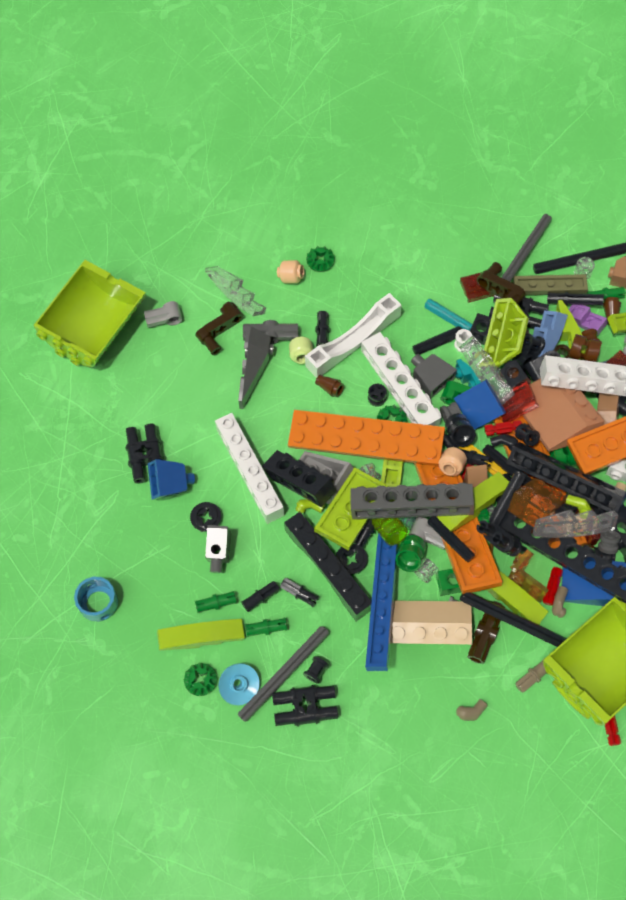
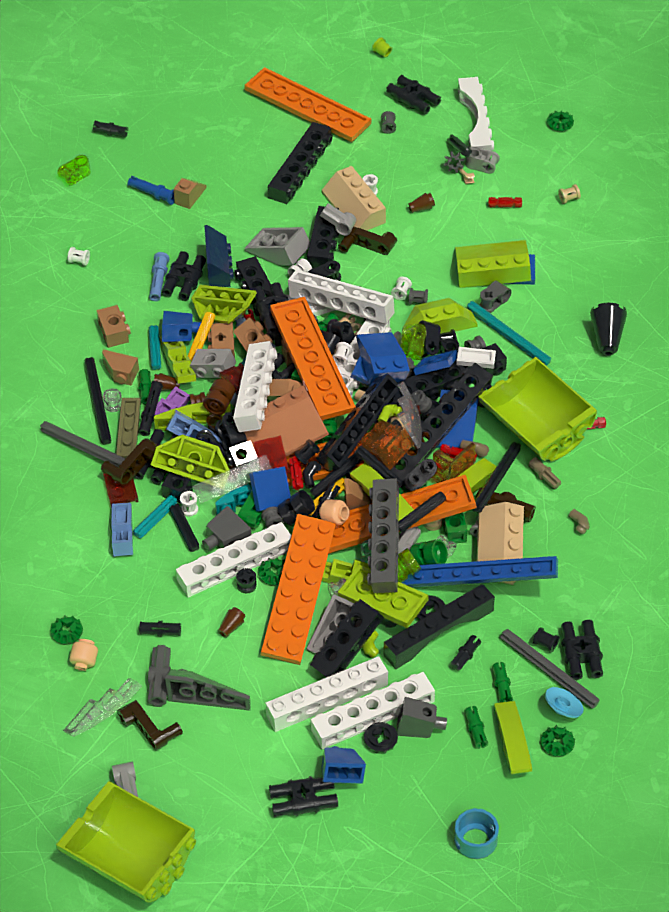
camera: 90 degrees left, 15 degrees down
black axle [241,581,280,612] -> none
yellowish green head [289,336,313,364] -> none
white arch [305,293,402,378] -> none
none -> medium blue slope [111,503,133,556]
none -> white brick [311,672,435,750]

